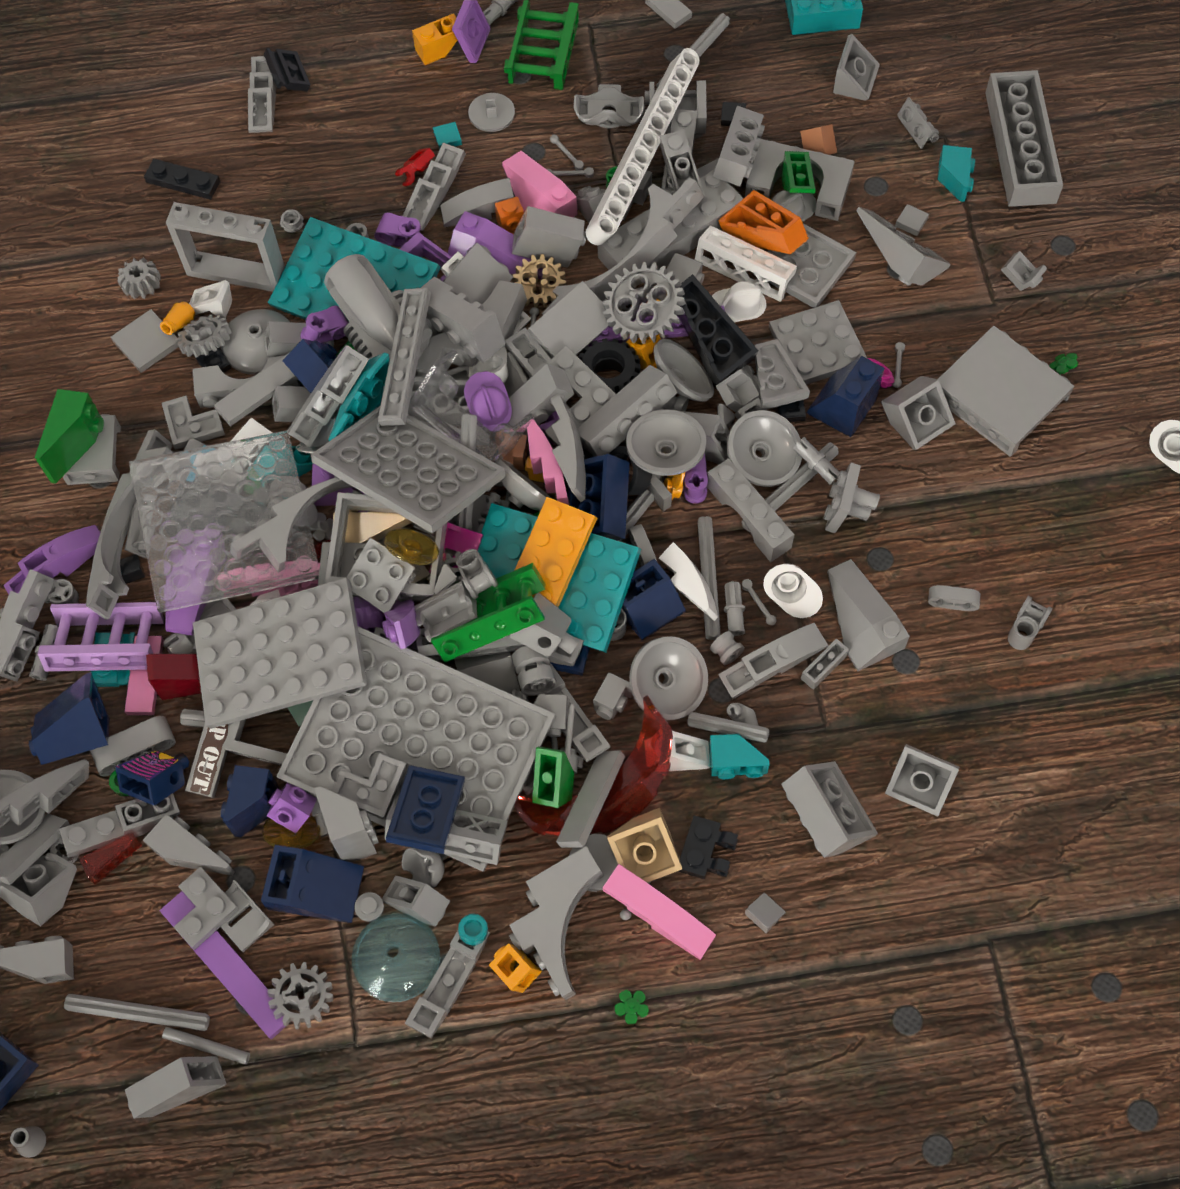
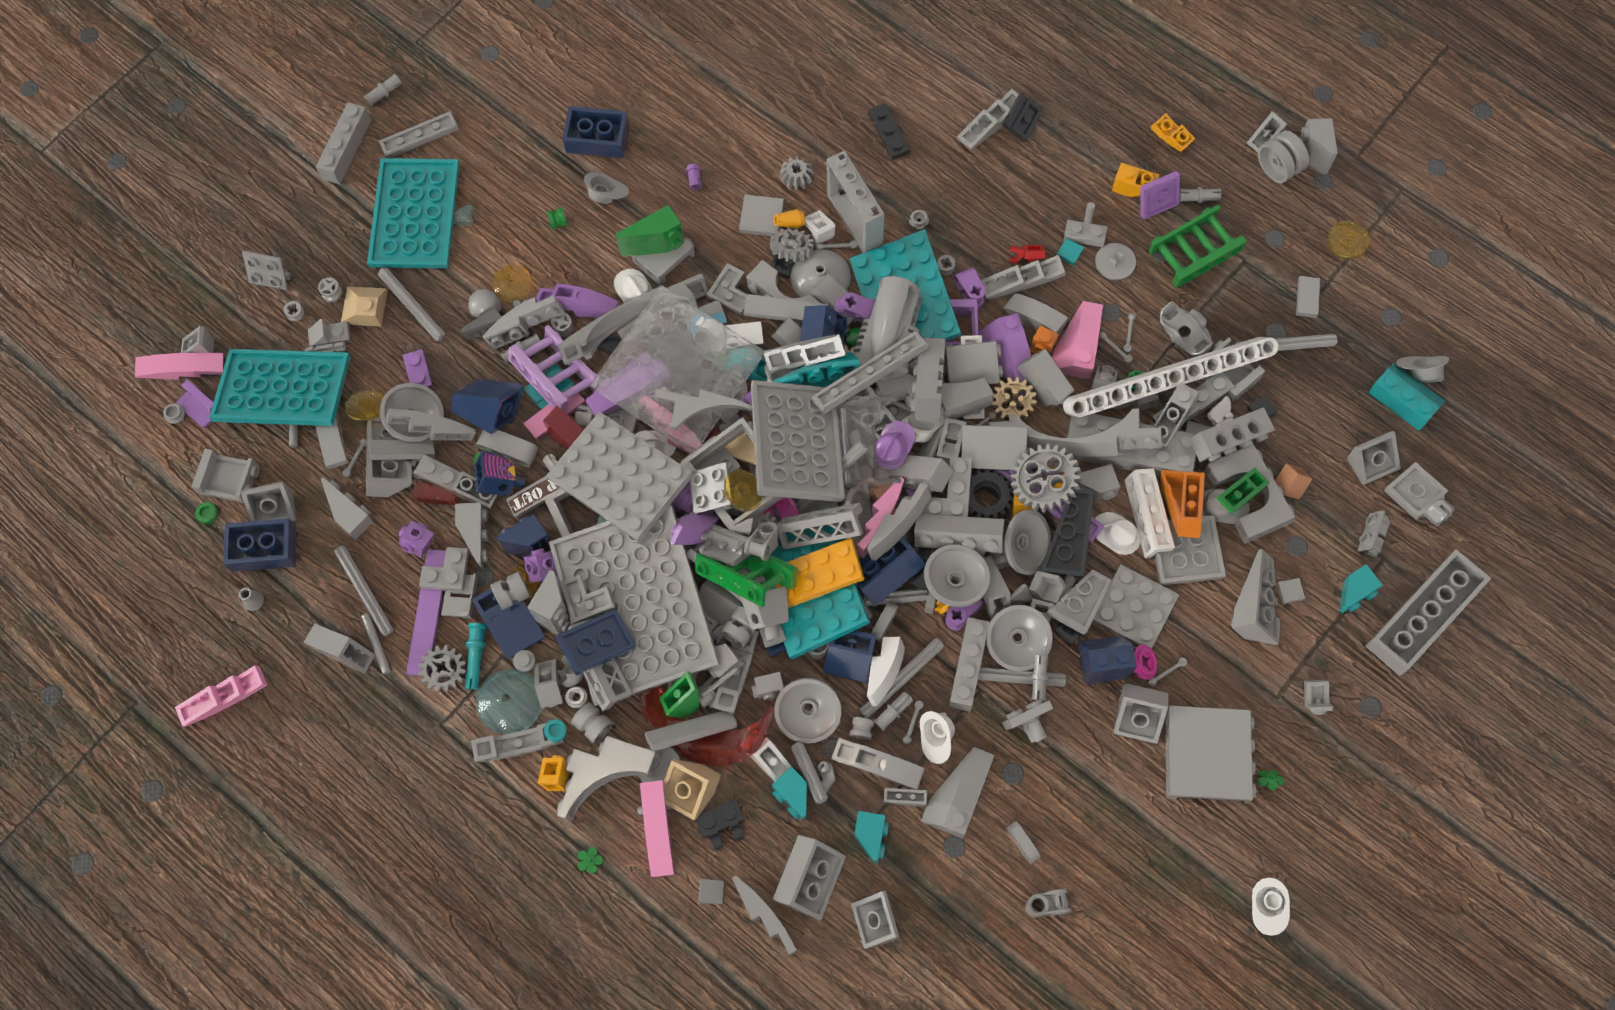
camera: 50 degrees right, 5 degrees up
none -> medium lavender brick [398,520,434,558]
none -> teal pin [465,623,487,690]
none -> light grey wheel [490,572,530,610]
none -> white plate [565,686,588,708]
none -> light grey wheel [571,702,614,744]
none -> white piece [614,269,653,303]
none -> medium lavender pin [686,163,702,191]
none -> light grey slope [732,876,797,956]
none -> light grey fence [776,503,863,549]
none -> light grey hinge [816,240,858,250]
none -> teal slope [855,811,889,864]
none -> light grey plate [1064,202,1107,247]
none -> white animal [1208,396,1234,426]
none -> light grey plate [1384,462,1455,526]

